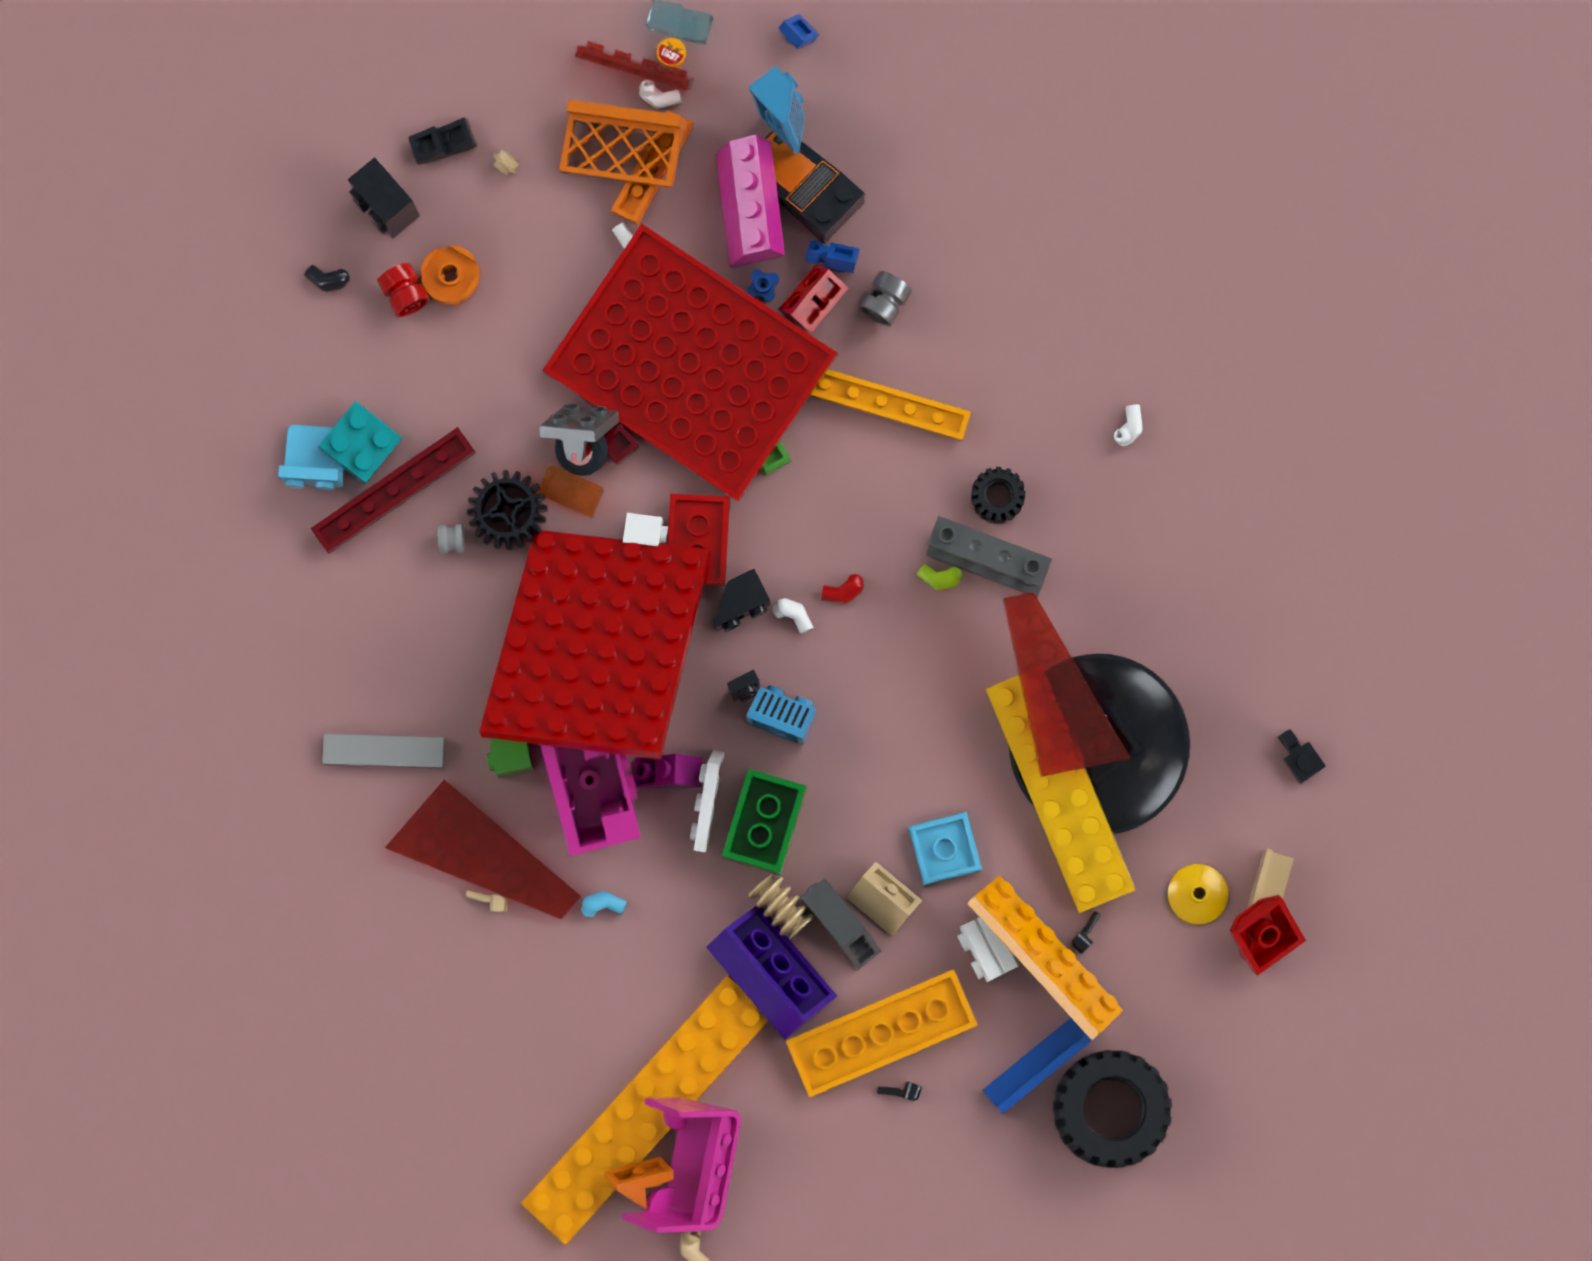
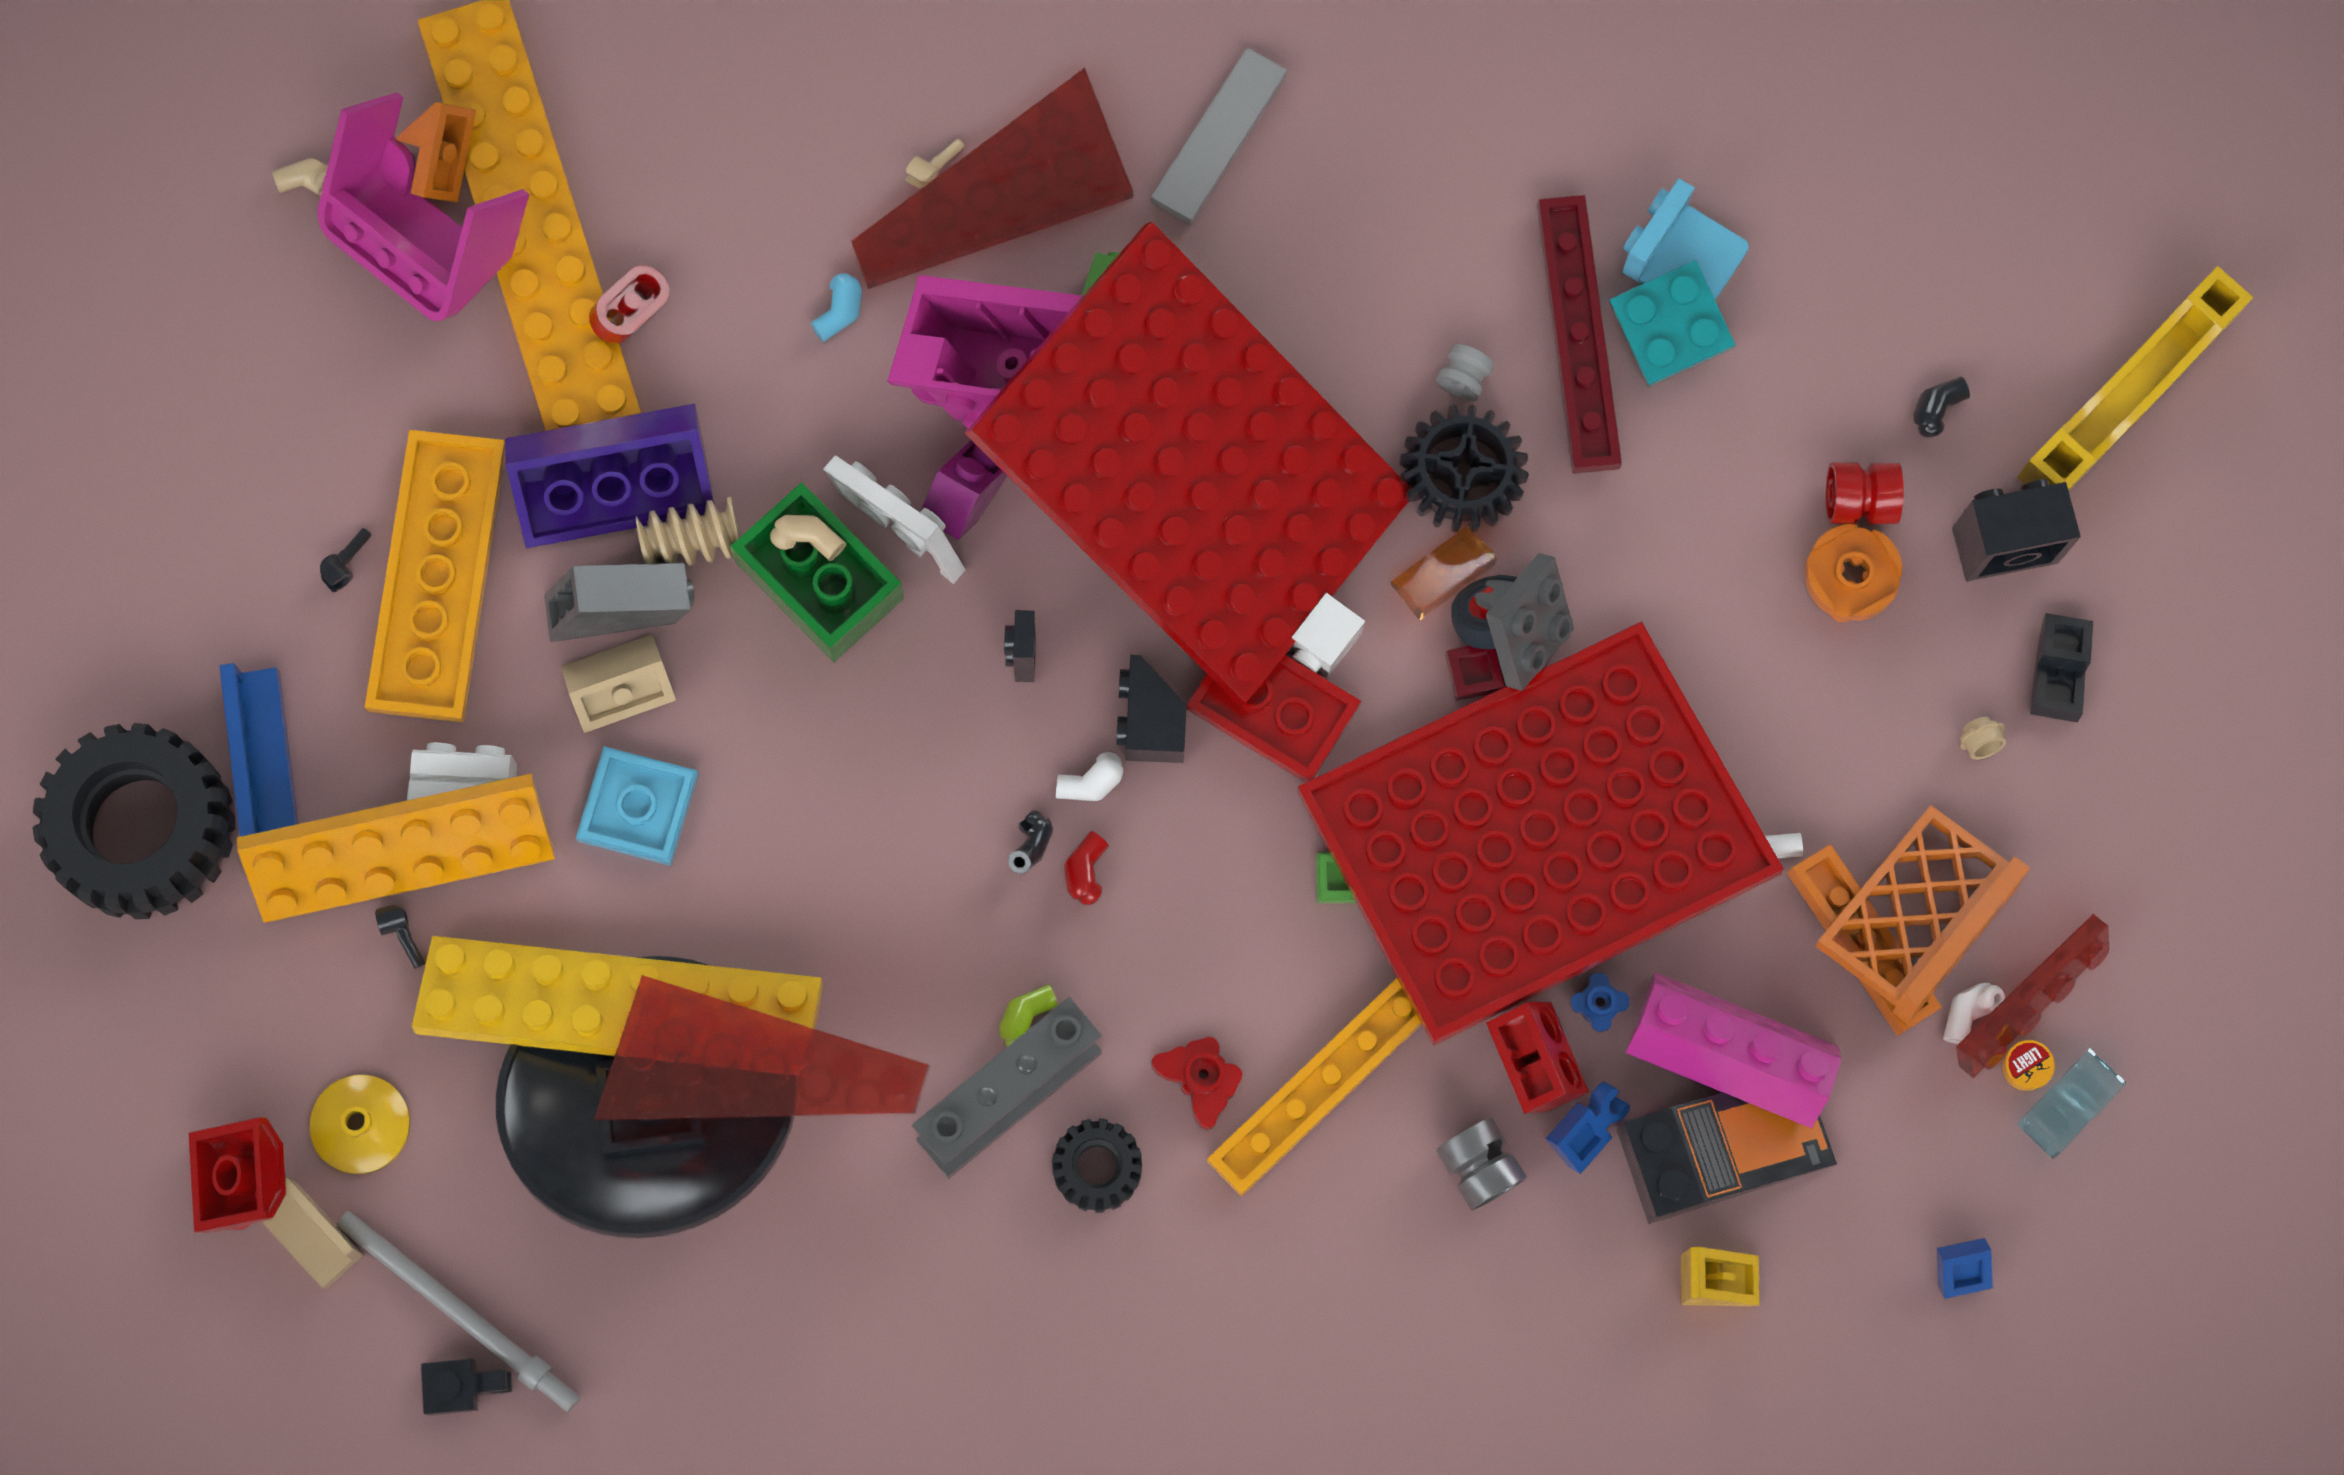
camera: 110 degrees right, 5 degrees down
dark azure slope [746,685,817,745] -> none
dark azure slope [748,66,805,154] -> none
white arm [1114,404,1143,446] -> none
none -> light grey bar [336,1211,581,1413]
none -> plate [589,266,669,343]
none -> tan arm [770,515,846,561]
none -> black arm [1008,810,1053,874]
none -> red animal [1151,1037,1243,1131]
none -> yellow slope [1680,1247,1760,1306]
none -> yellow arch [2016,266,2254,491]

